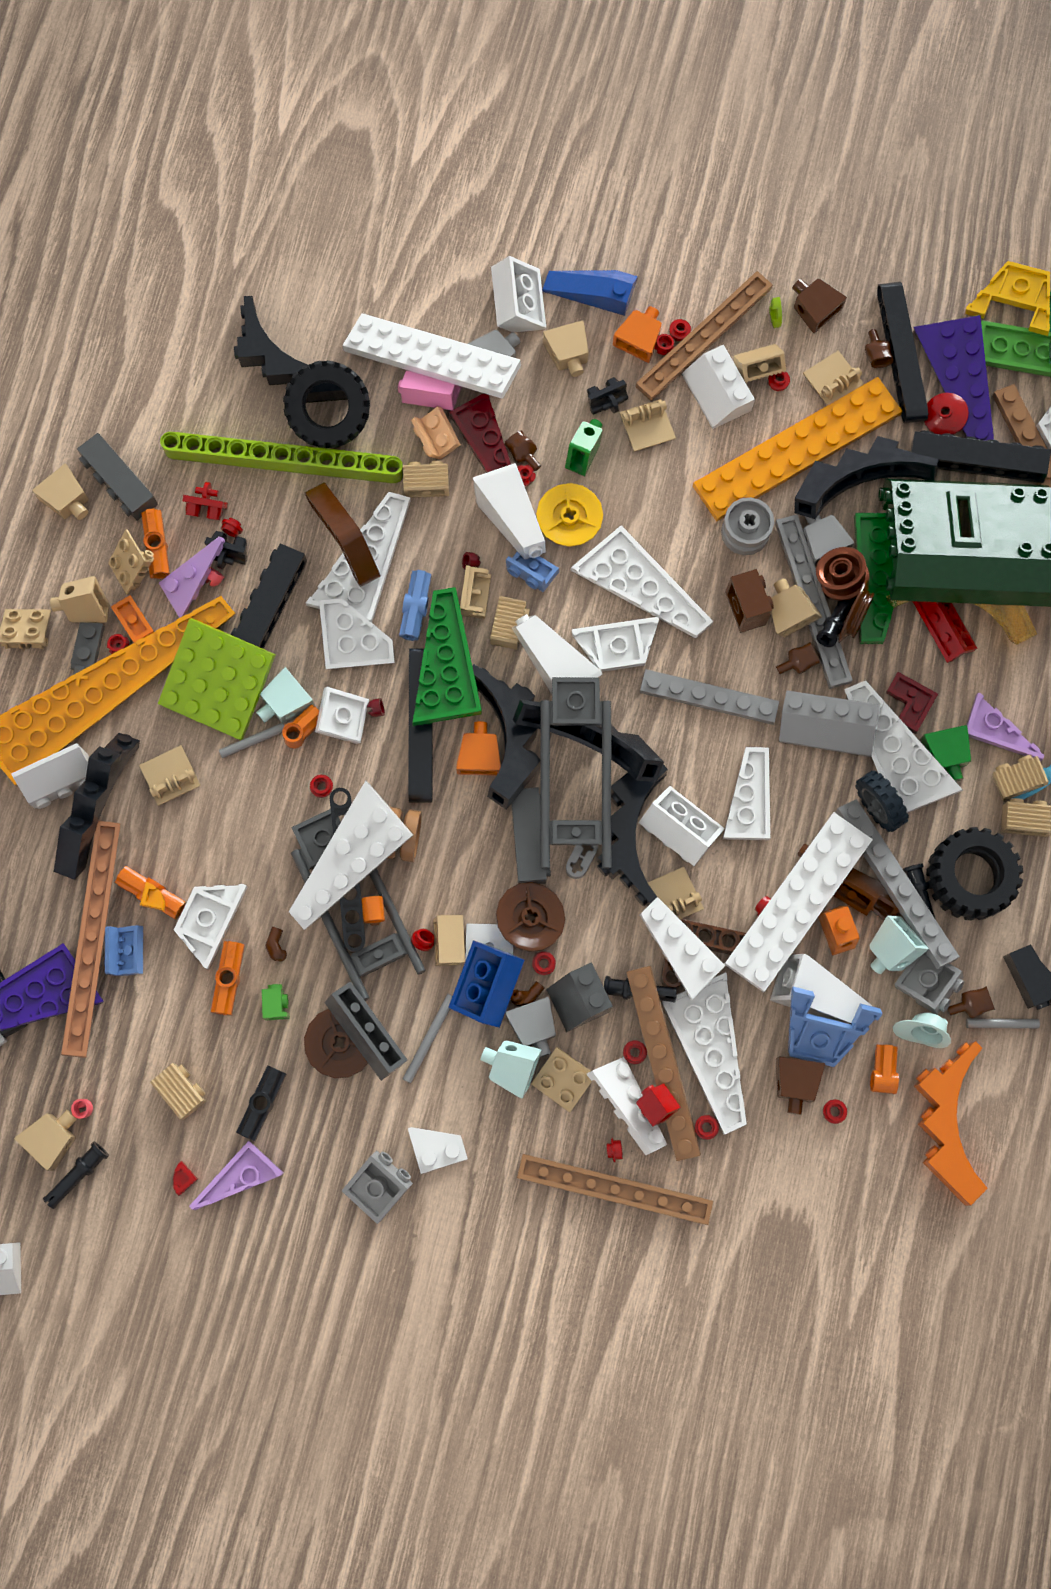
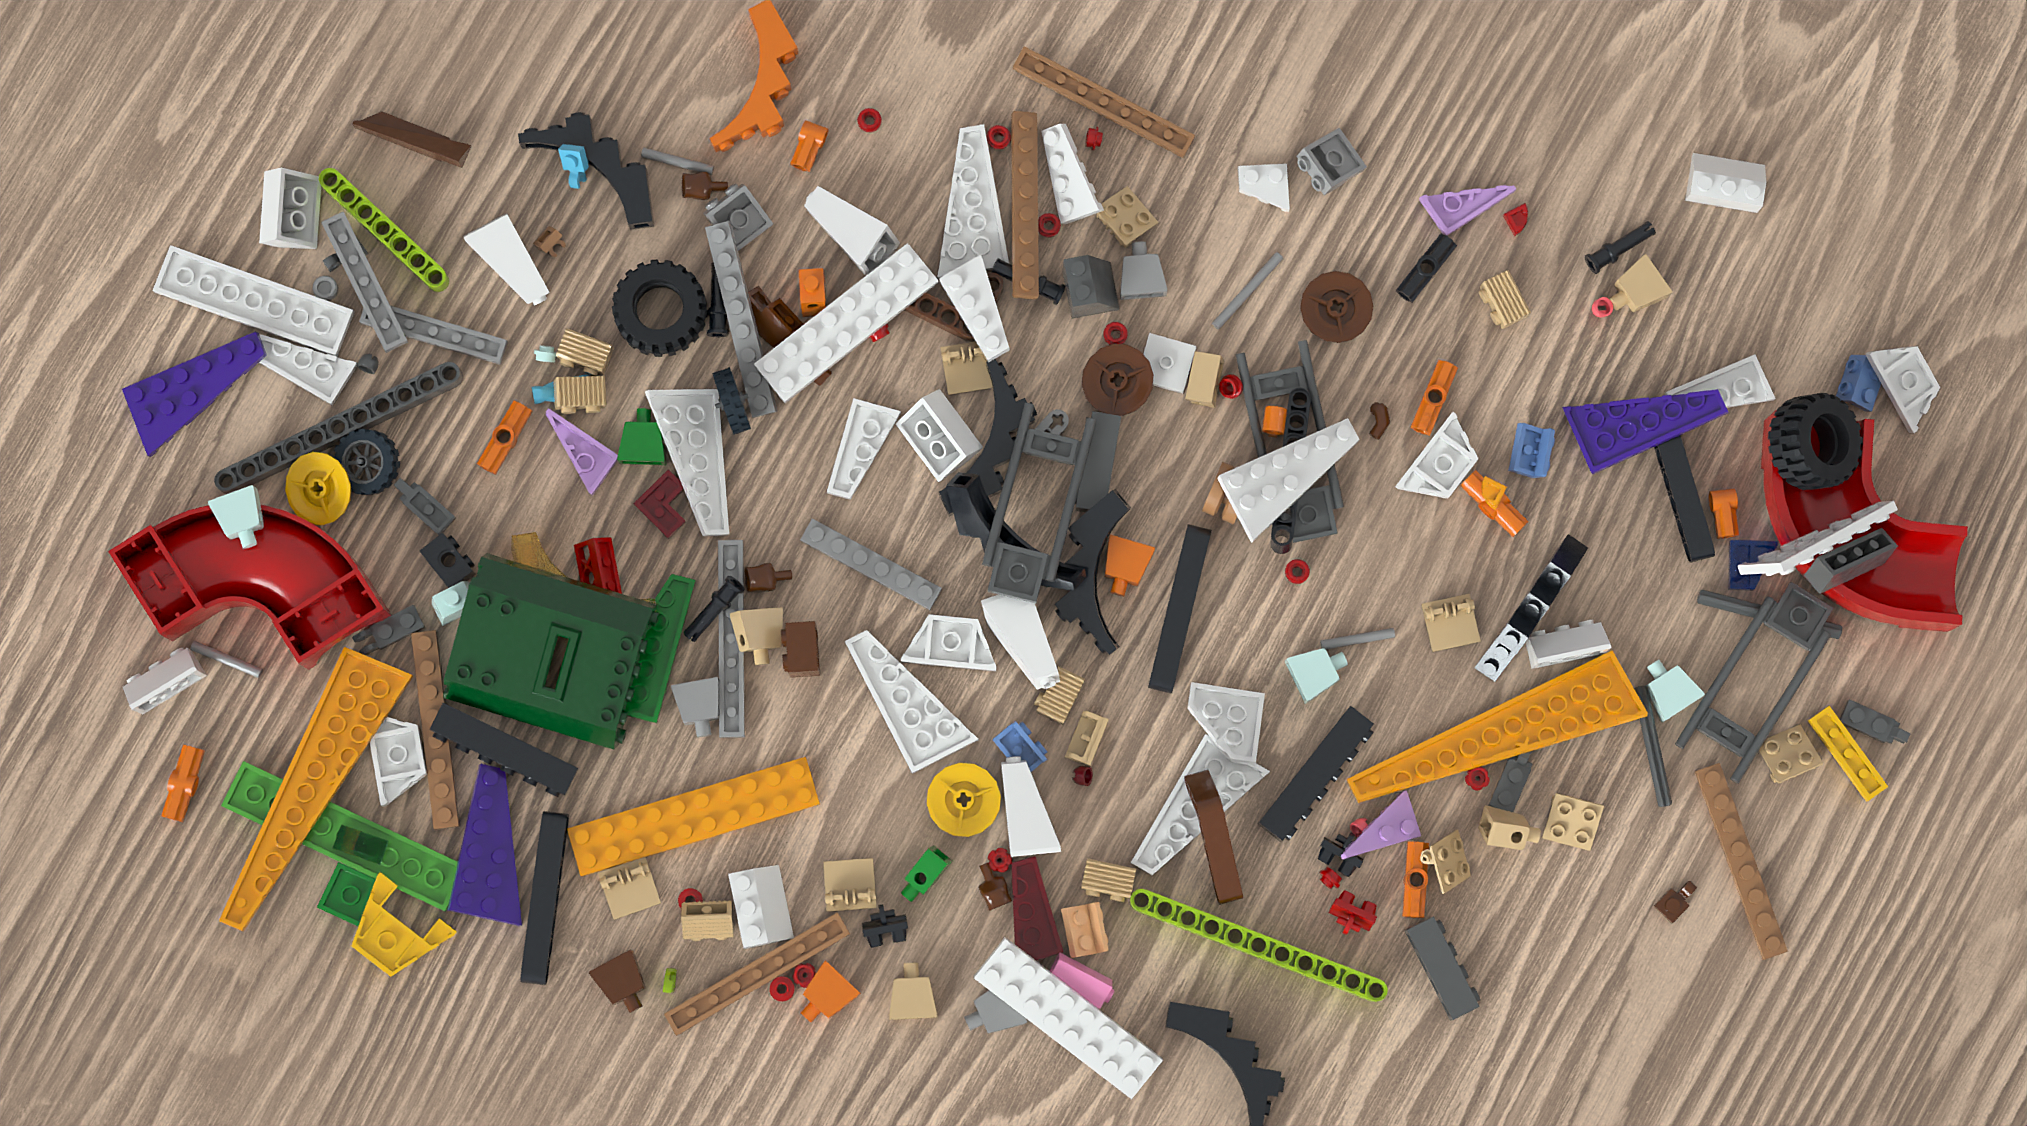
camera: 165 degrees left, 5 degrees up
tan torso [32,463,89,520] -> none
nougat plate [61,821,121,1058] -> none
orange plate [111,595,154,643] -> none
lime plate [158,618,276,740] -> none
bright green brick [262,984,290,1021] -> none
orange piece [282,704,319,749] -> none
black tyre [283,360,370,448] -> none
white plate [315,687,369,744] -> none
dark grey brick [324,981,407,1081] -> none
dark red hinge [367,698,385,717] -> none
medium blue piece [399,570,432,641] -> none
green wing [412,587,482,726] -> none
blue slope [448,940,525,1028] -> none
light aqua torso [480,1041,542,1098] -> none
white slope [491,256,546,332] -> none
reddish brown arm [511,981,545,1006] -> none
blue wedge [542,270,638,316] -> none
red brick [636,1084,681,1127] -> none
light grey wheel [721,497,774,555] -> none
reddish brown torso [776,1056,825,1115] -> none
light grey slope [779,690,880,757] -> none
medium blue wing [788,987,882,1067] -> none
black arch [794,436,939,519] -> none
copper wheel [816,547,870,601] -> none
reddish brown piece [838,580,875,643] -> none
reddish brown piece [865,329,894,369] -> none
light aqua torso [869,916,929,974] -> none
light aqua piece [893,1012,951,1048] -> none
red dish [924,393,969,435] -> none

